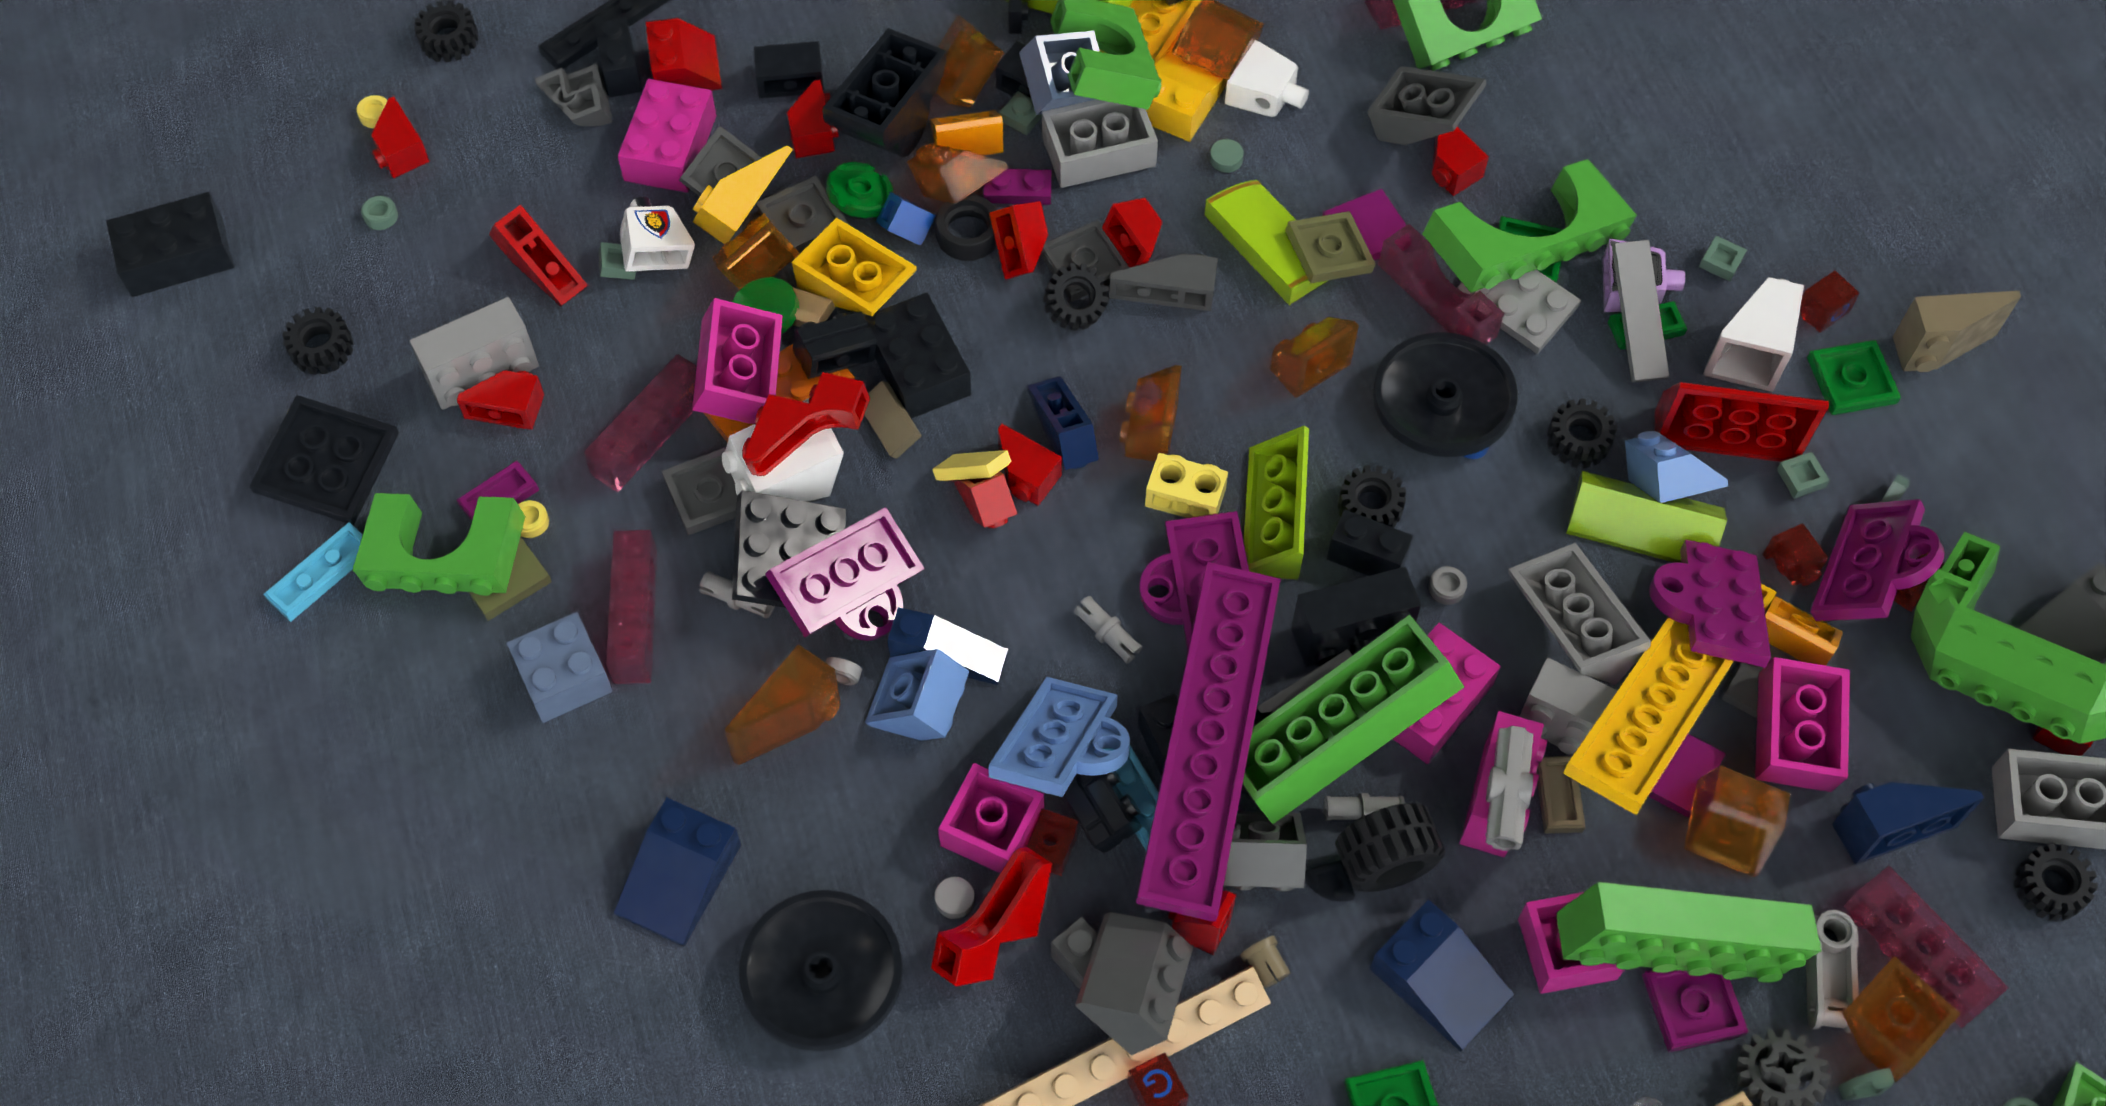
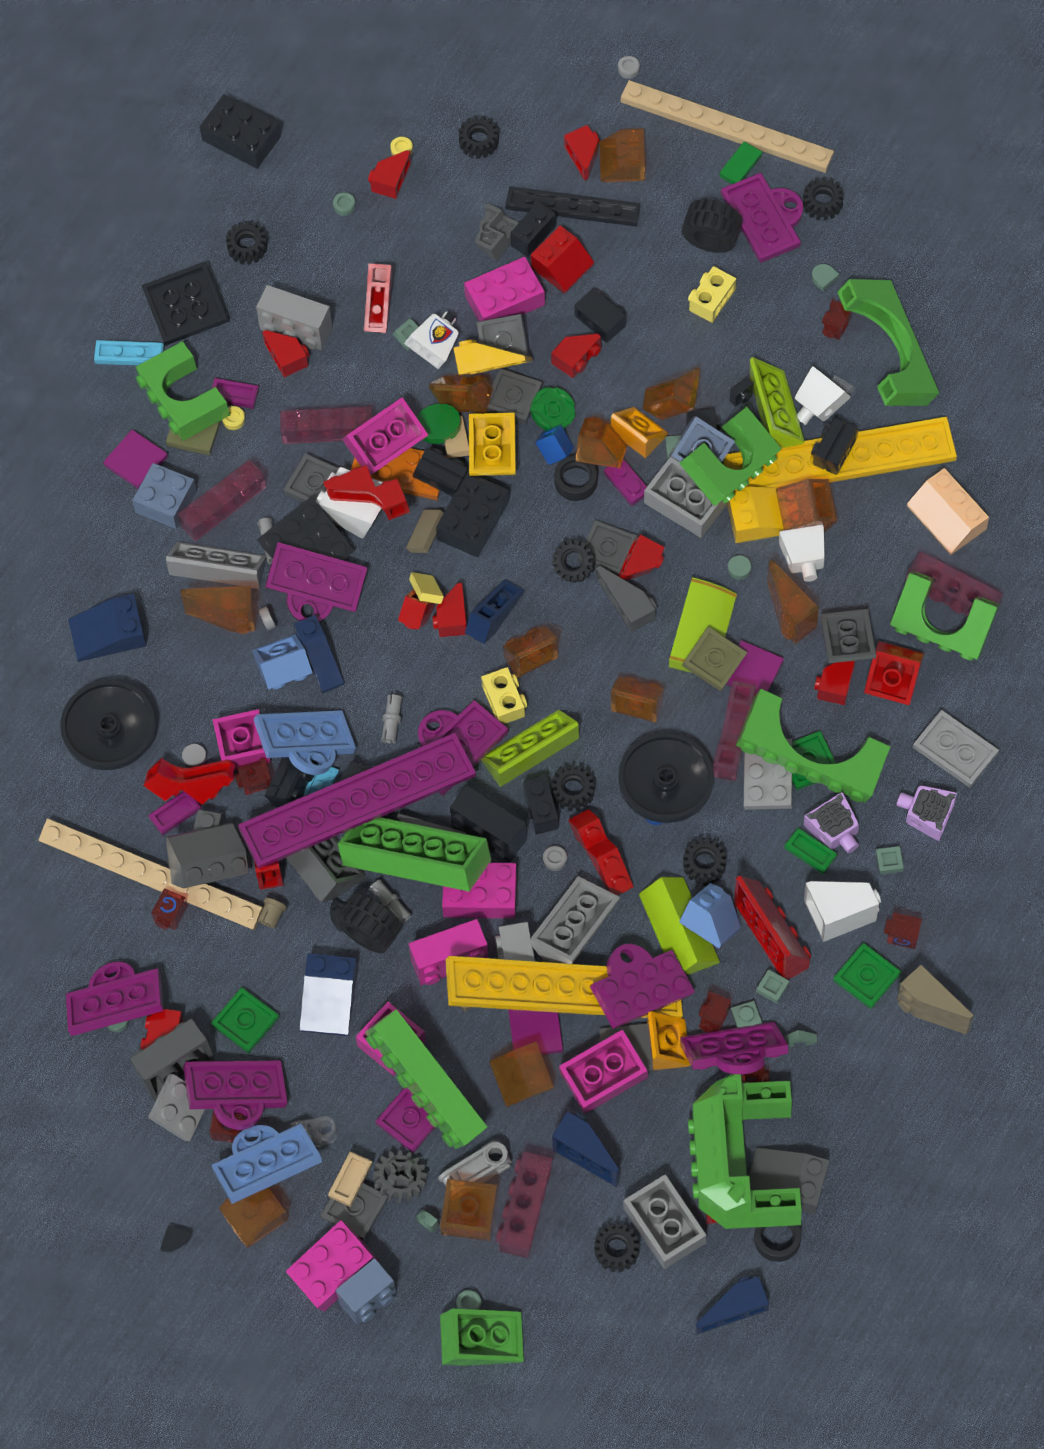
camera: 55 degrees right, 5 degrees up
black brick [823,28,947,157] -> none
red slope [989,201,1049,280] -> none
light grey piece [1485,726,1533,851] -> none
light grey tile [1612,240,1669,383] -> none
none -> magenta tile [103,430,168,489]
none -> magenta tile [148,791,202,836]
none -> light grey slope [166,542,266,589]
none -> red arch [568,809,633,896]
none -> sand green plate [731,1001,762,1028]
none -> clear orange slope [767,560,819,644]
none -> red slope [864,641,924,705]
none -> torso [896,785,957,841]
none -> light grey plate [913,710,999,788]

